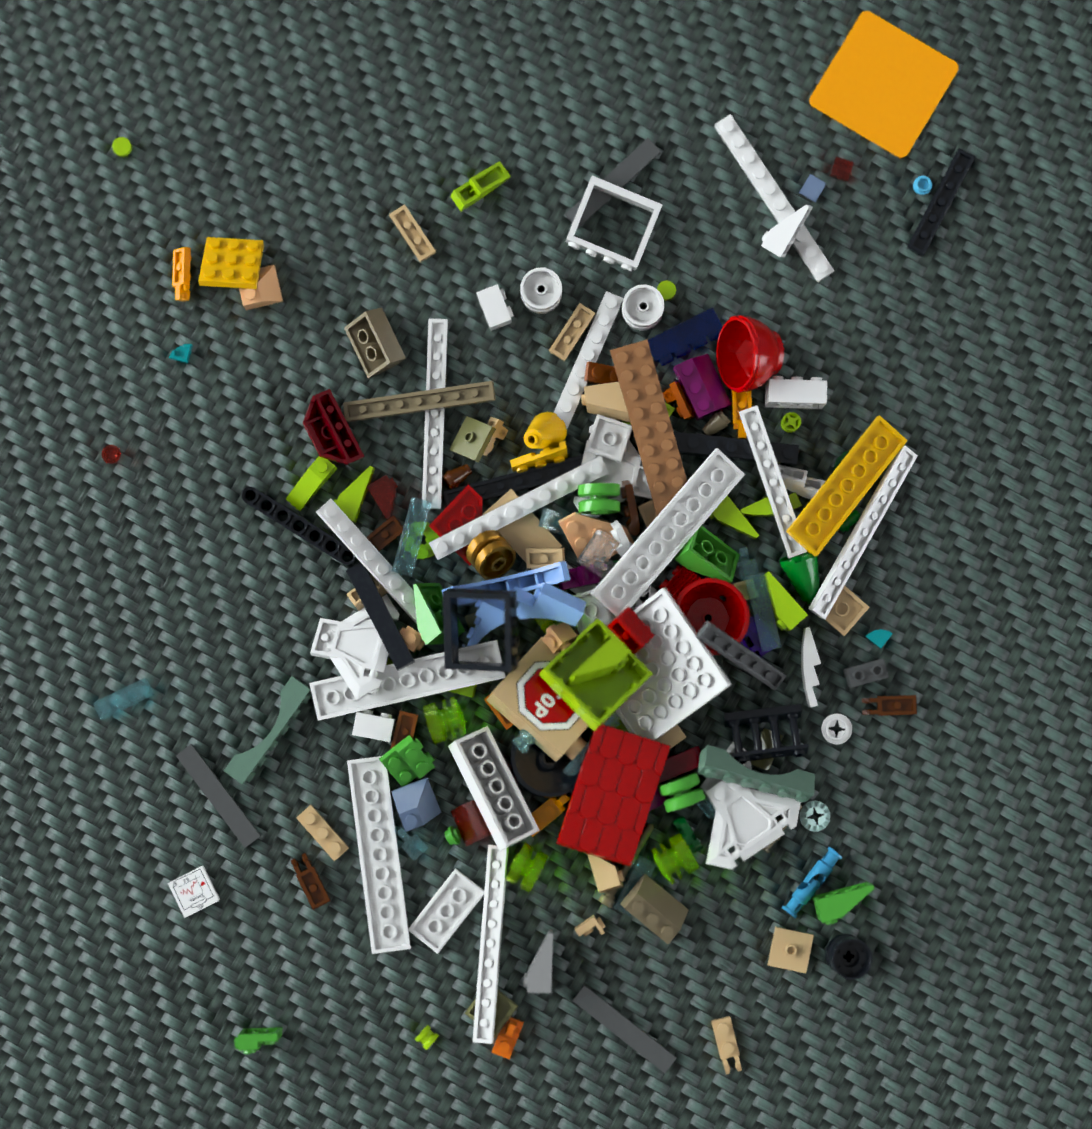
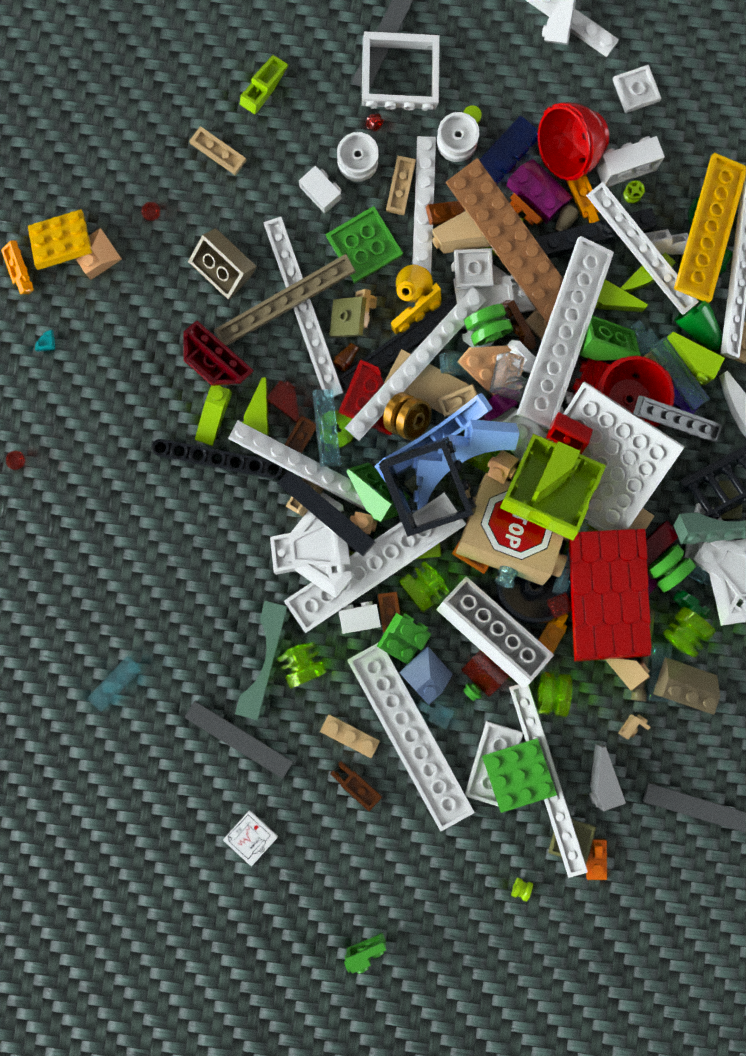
camera: 25 degrees left, 0 degrees up
none -> clear red plate [141,202,161,221]
none -> clear neon green wheel [277,642,327,689]
none -> bright green plate [325,206,403,284]
none -> clear red plate [366,113,384,132]
none -> bright green plate [482,738,557,813]
none -> clear red plate [547,592,572,619]
none -> white tile [612,65,661,113]

